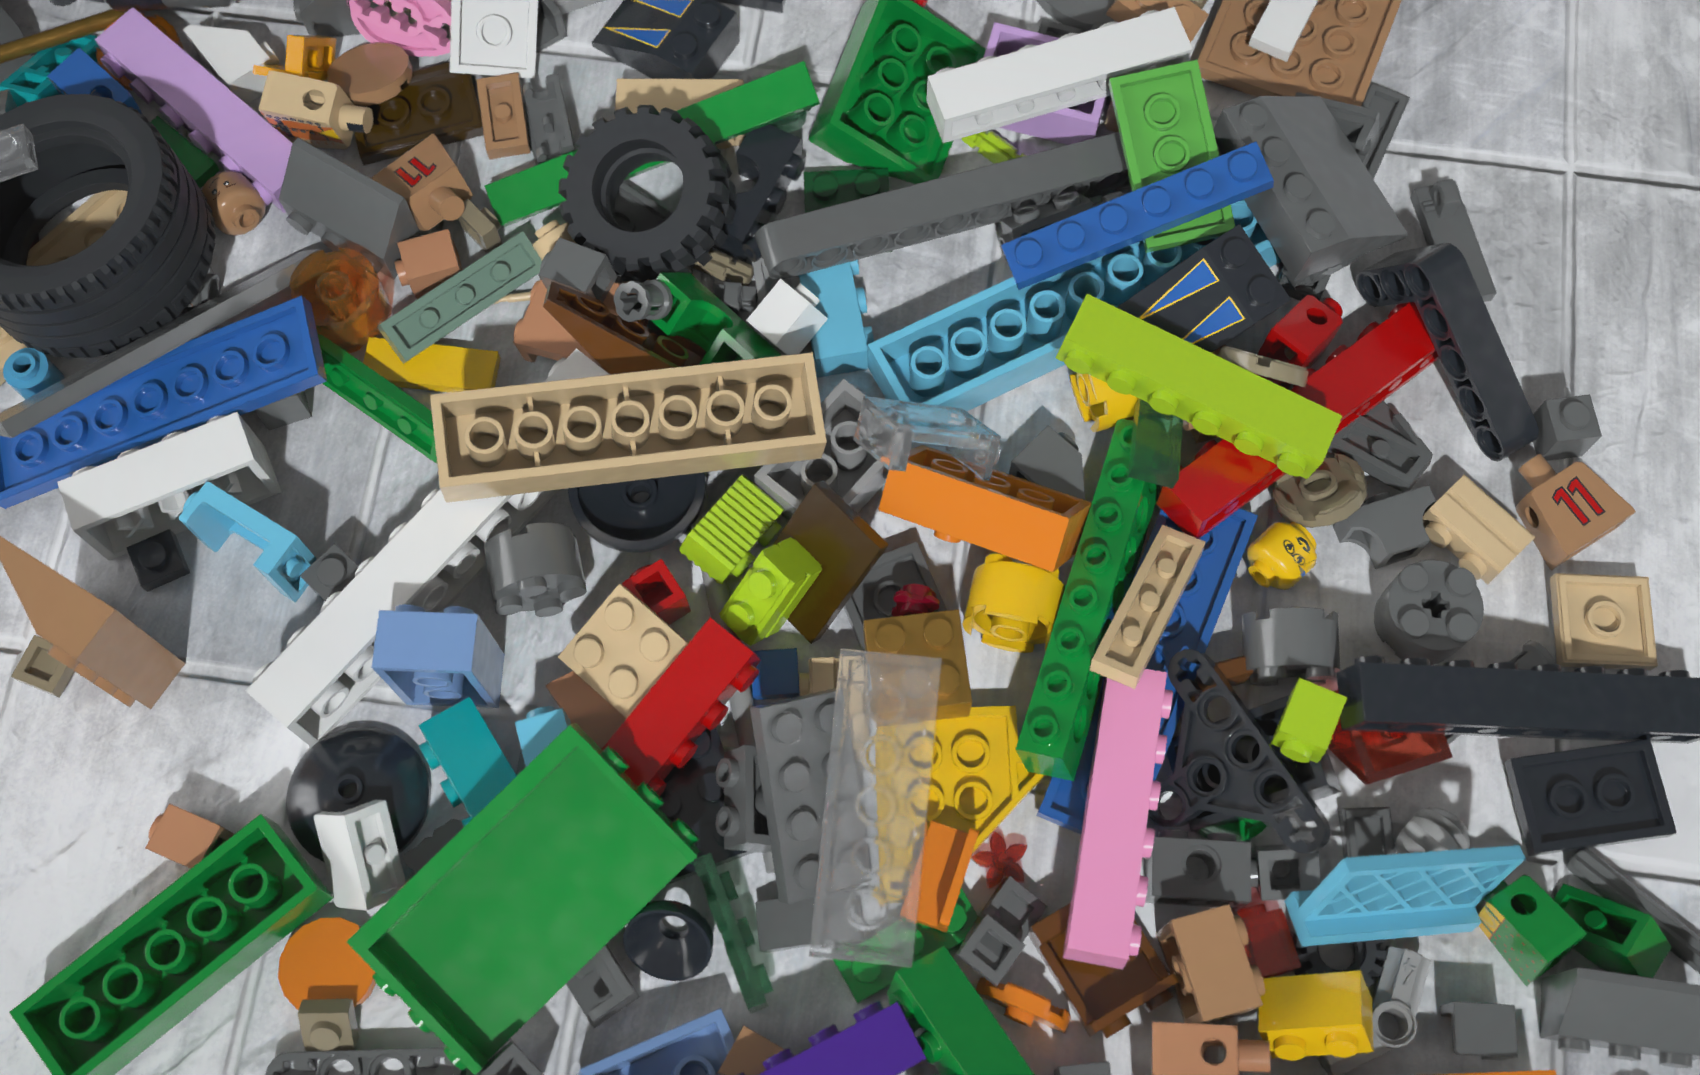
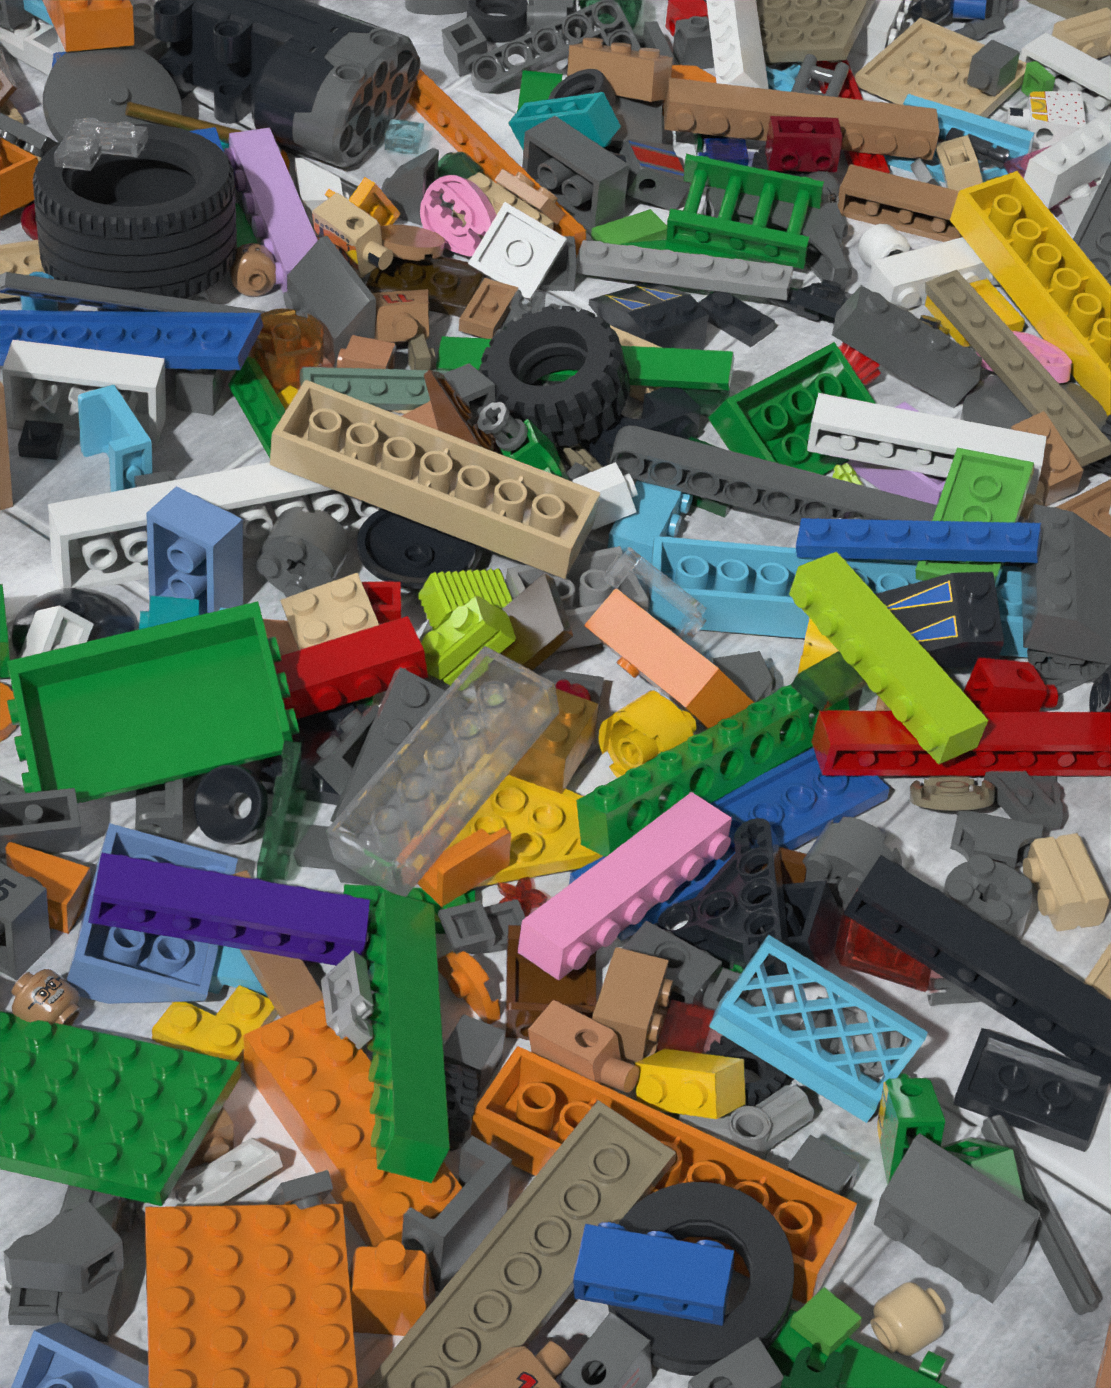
camera: 25 degrees right, 25 degrees down
tan plate [1090,525,1206,689] -> none
dark tan tile [1217,346,1309,387] -> none
yellow head [1247,522,1317,590] -> none
lime brick [1271,678,1347,763] -> none

